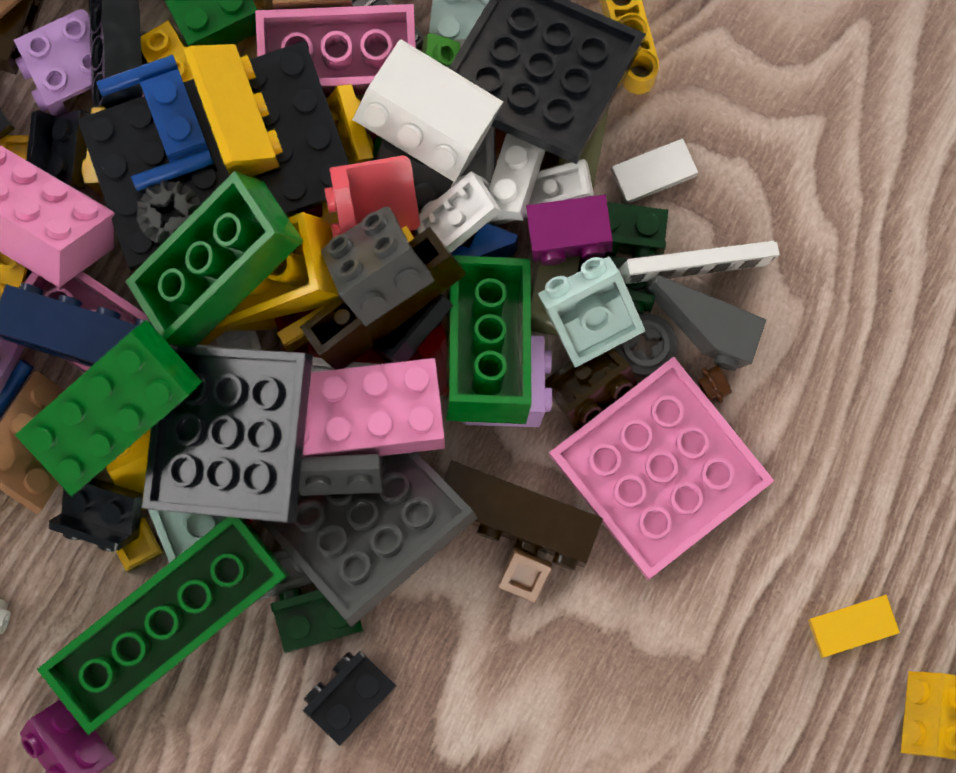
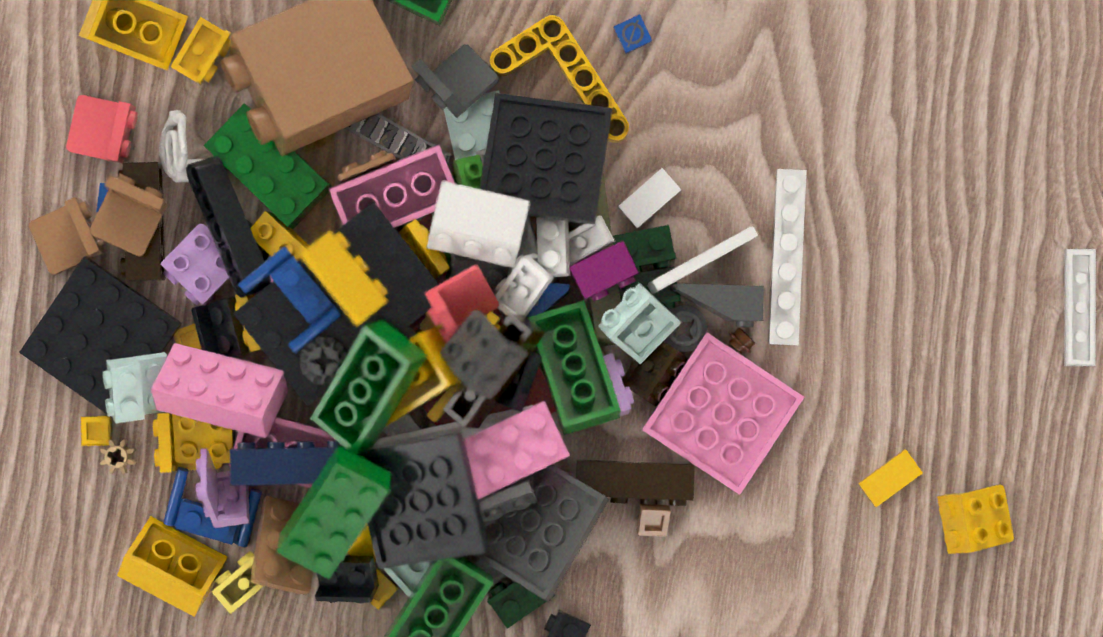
camera: 15 degrees left, 10 degrees up
none -> white plate [768,169,807,346]

